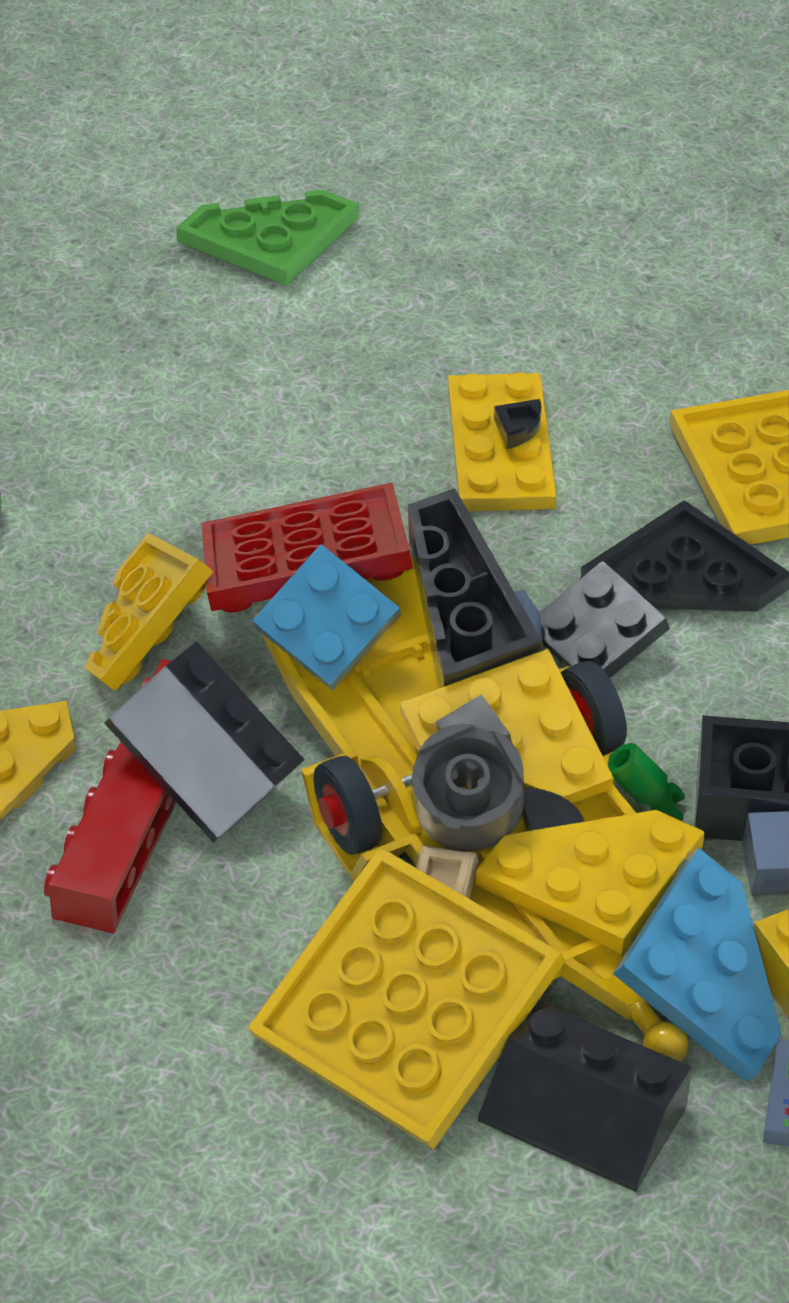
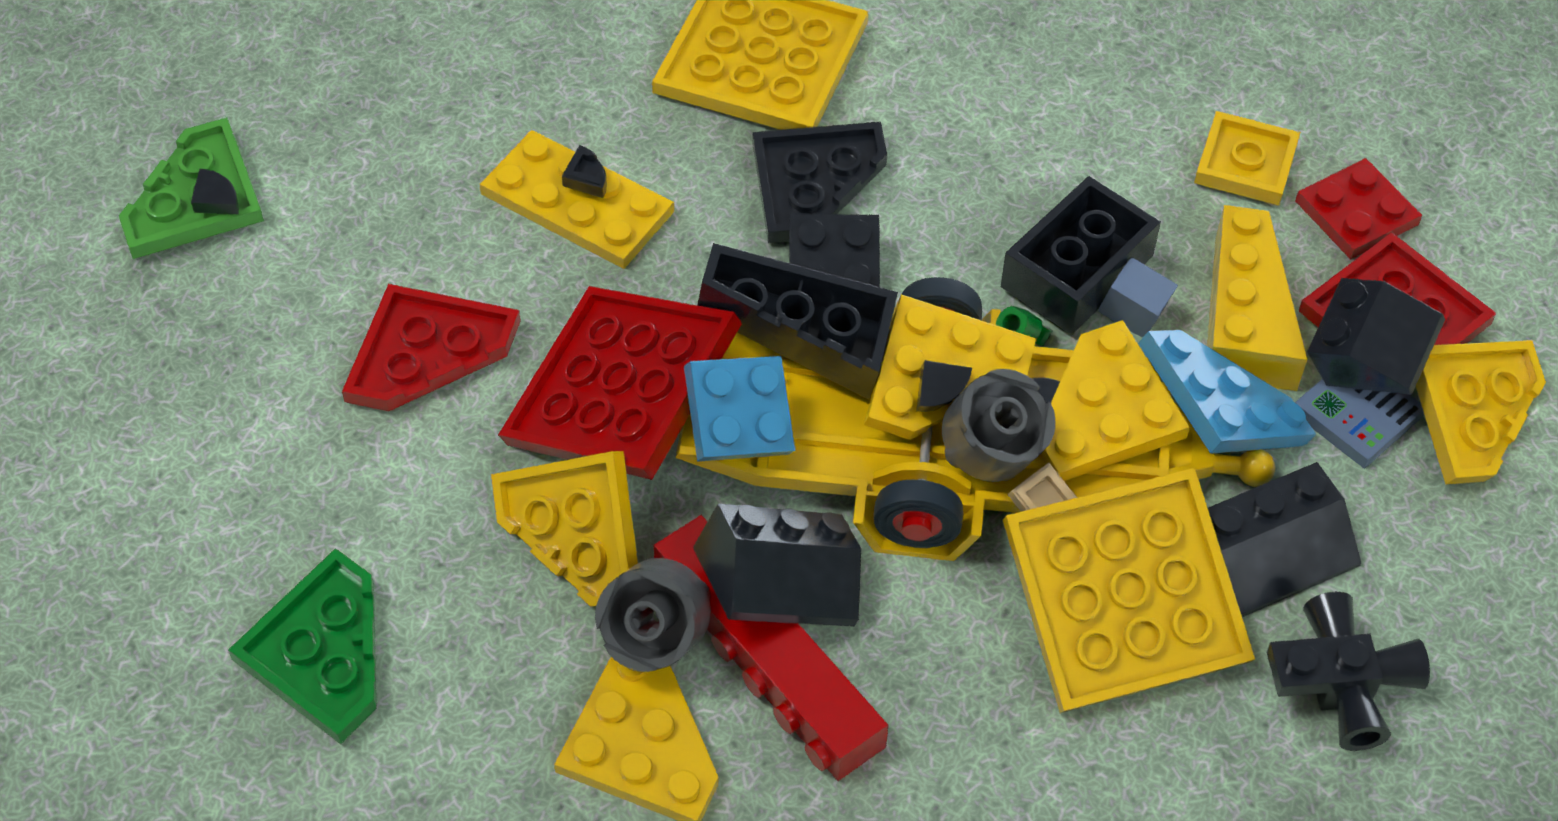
camera: 55 degrees left, 10 degrees up
none -> black tile [191,169,239,214]
none -> red plate [342,284,521,411]
none -> dark grey brick [595,558,711,672]
none -> black brick [1267,591,1430,751]

